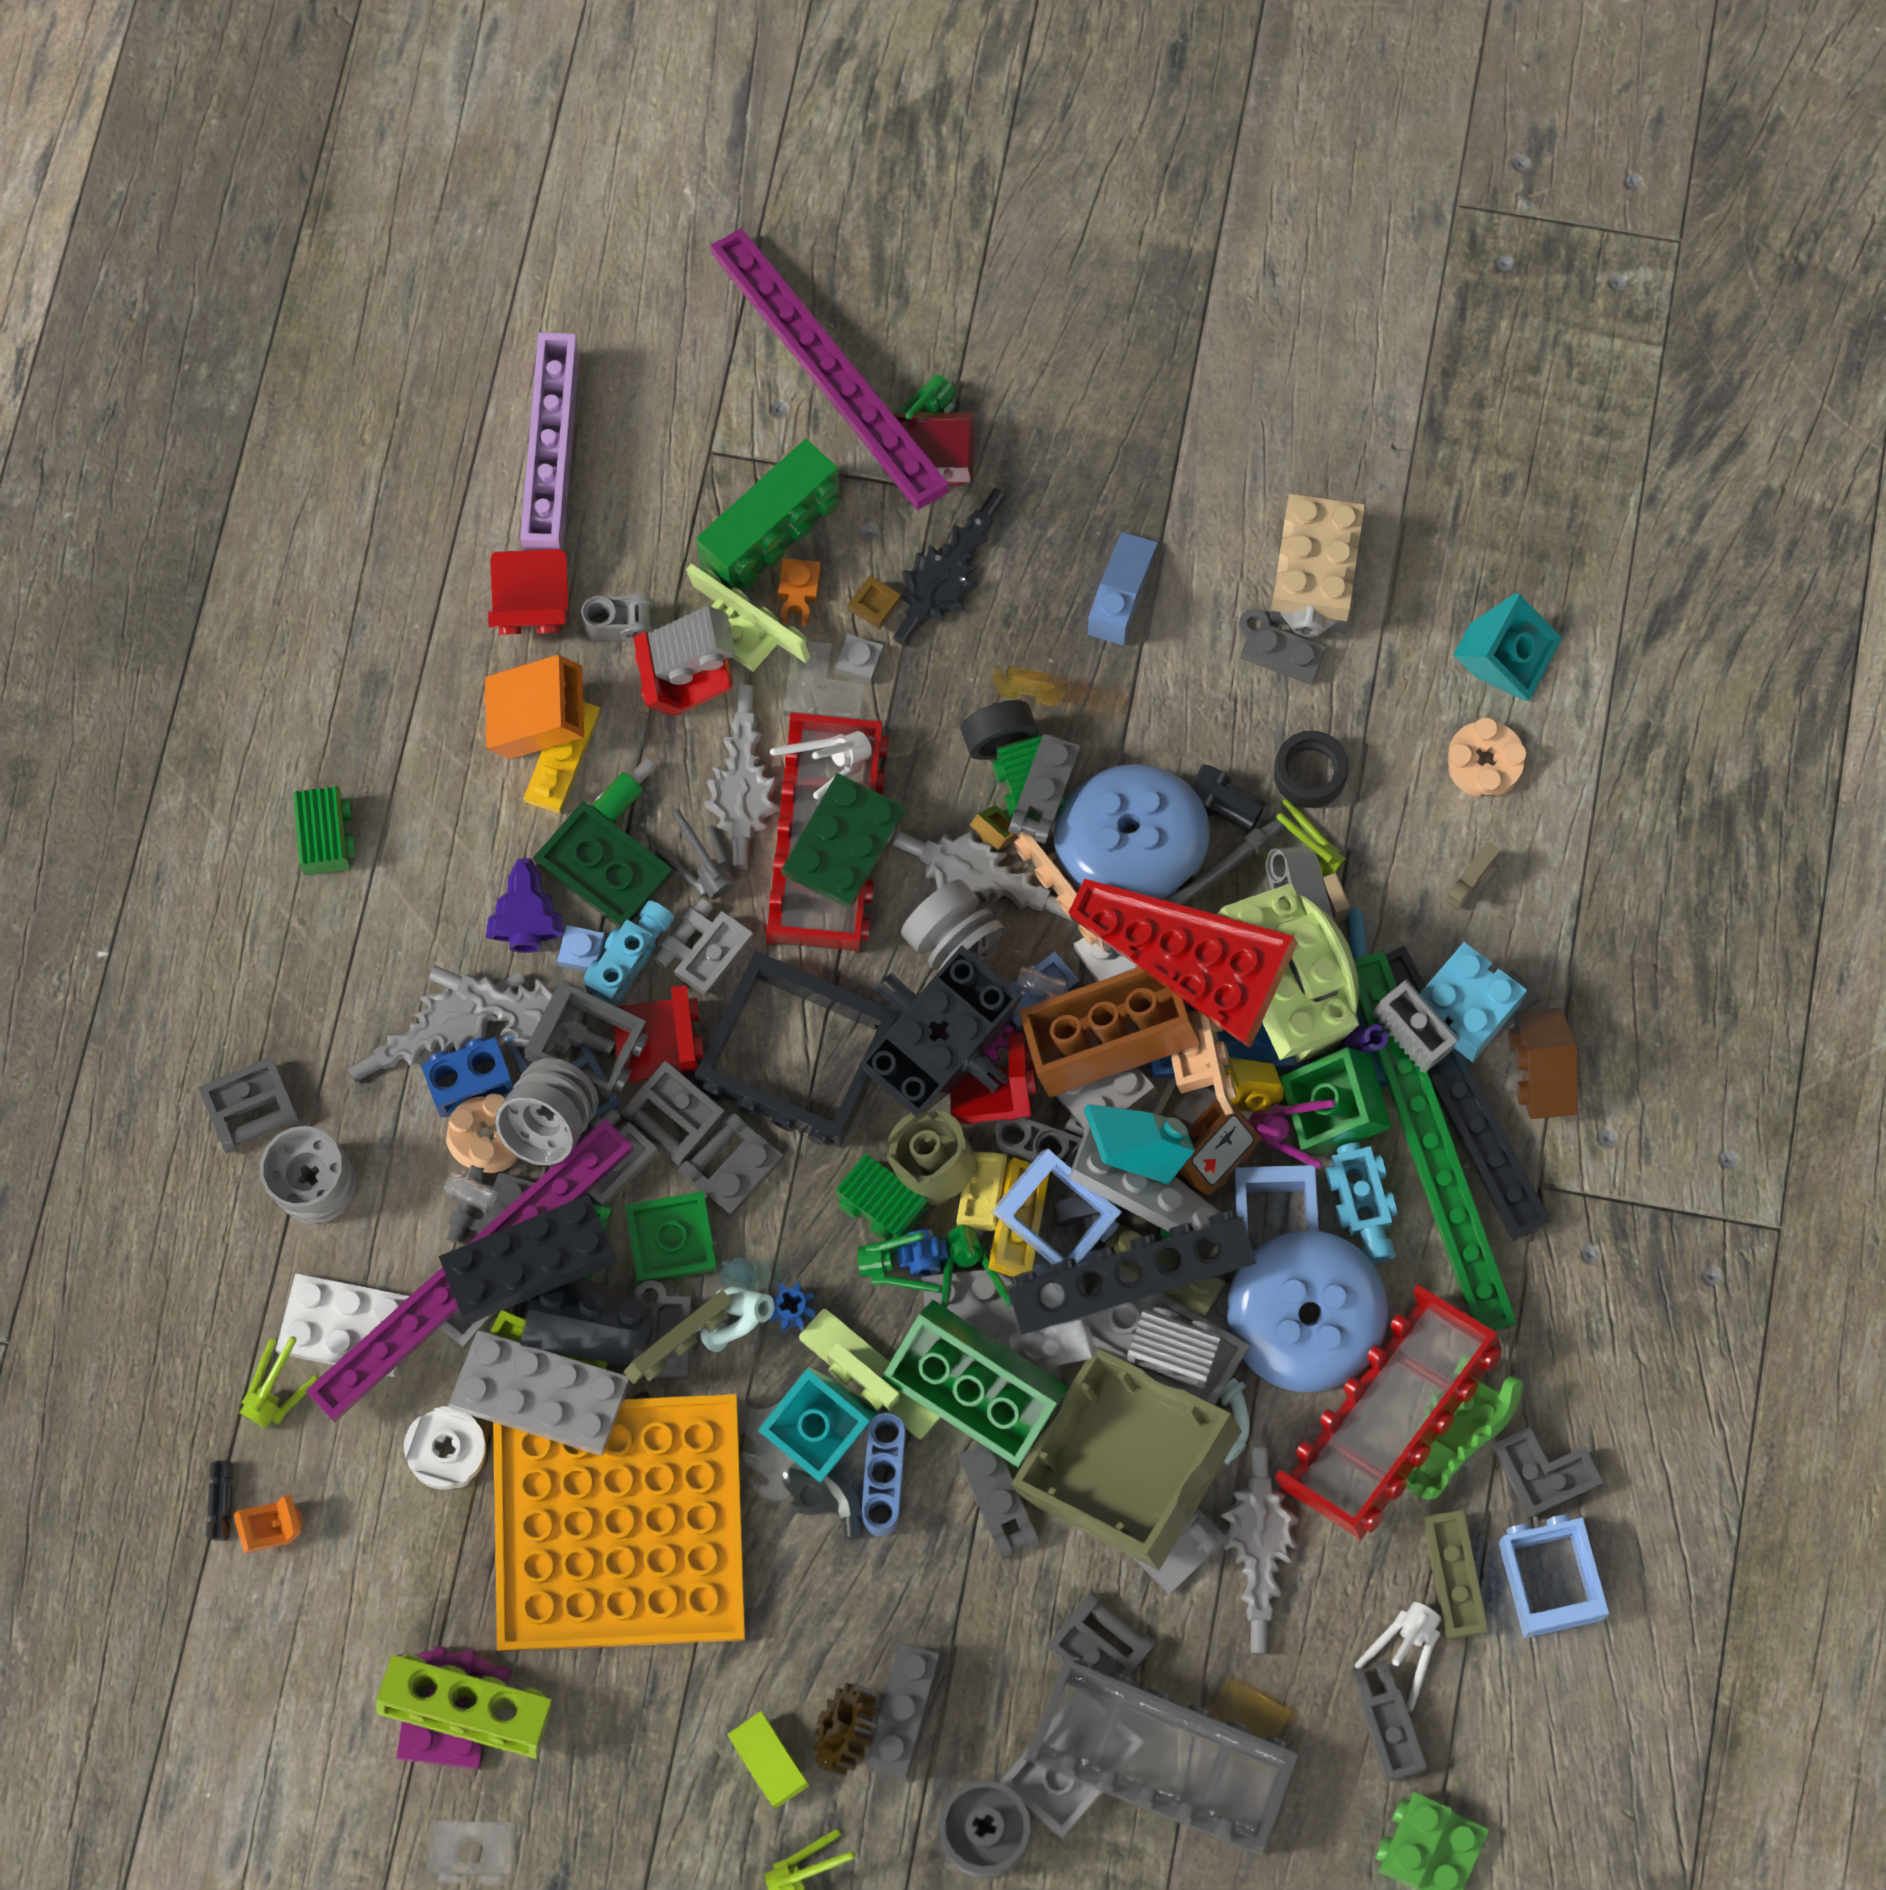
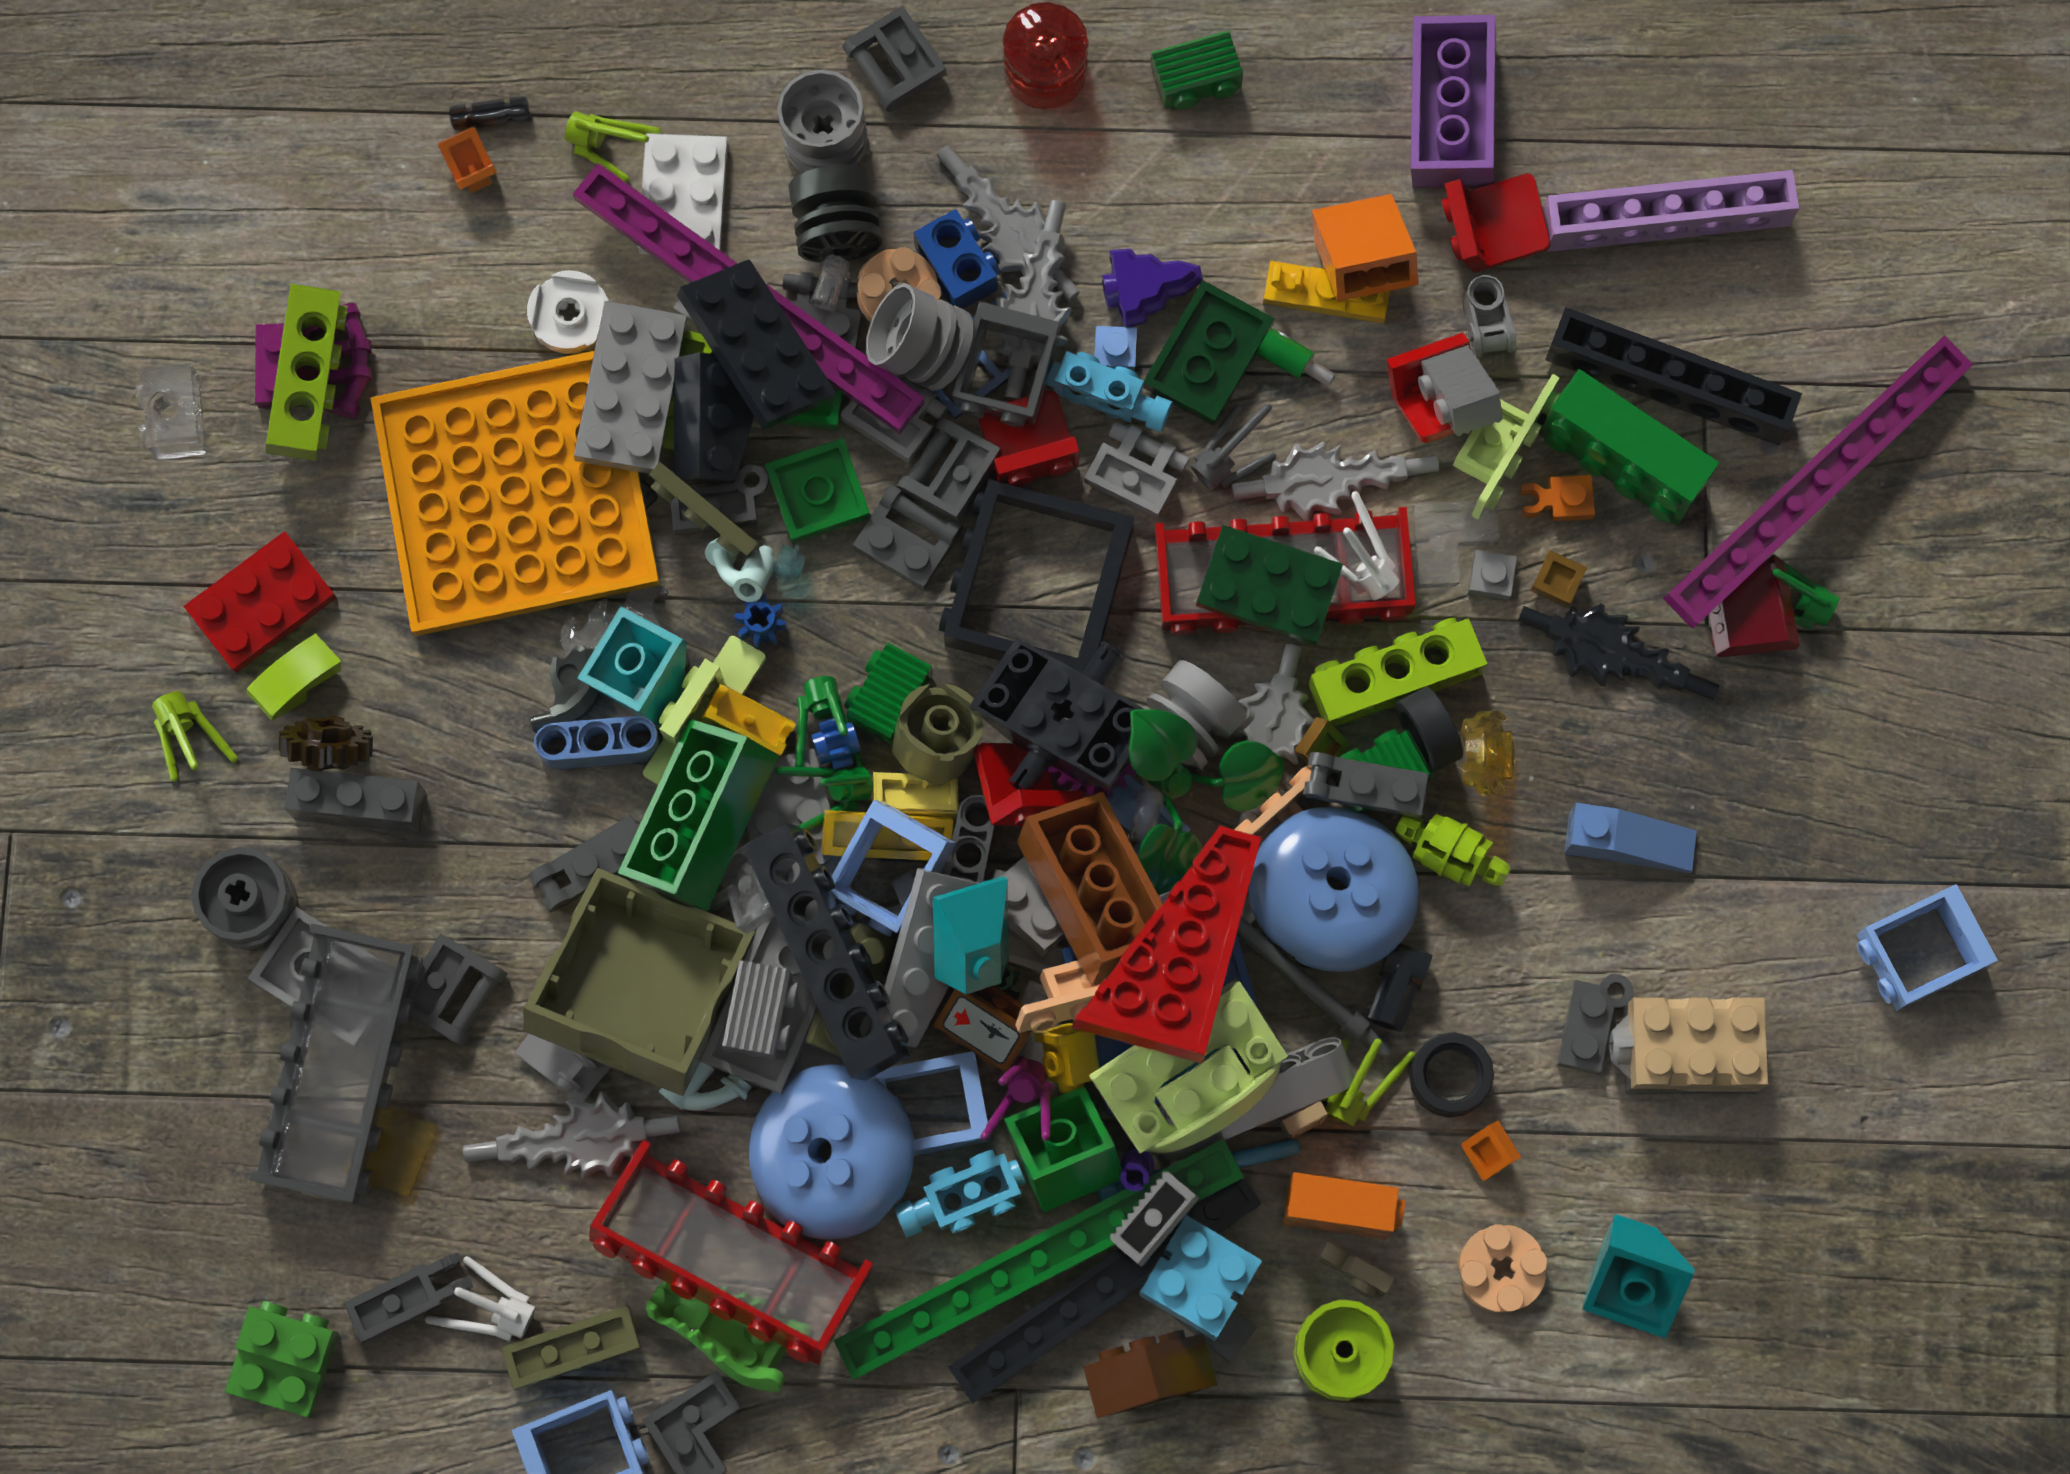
camera: 80 degrees right, 5 degrees up
none -> red plate [183,531,337,673]
none -> yellow hinge [699,682,796,757]
none -> pearl dark grey wheel [788,165,882,263]
none -> clear red wheel [1003,2,1088,109]
none -> green plant [1129,709,1284,895]
none -> orange brick [1282,1172,1405,1240]
none -> lime wheel [1293,1299,1394,1402]
none -> lime brick [1308,618,1487,728]
none -> lime piece [1395,813,1511,887]
none -> medium lavender brick [1411,15,1496,188]
none -> orange plate [1460,1120,1521,1181]
none -> black brick [1545,307,1802,446]
none -> light blue window [1856,884,1998,1011]

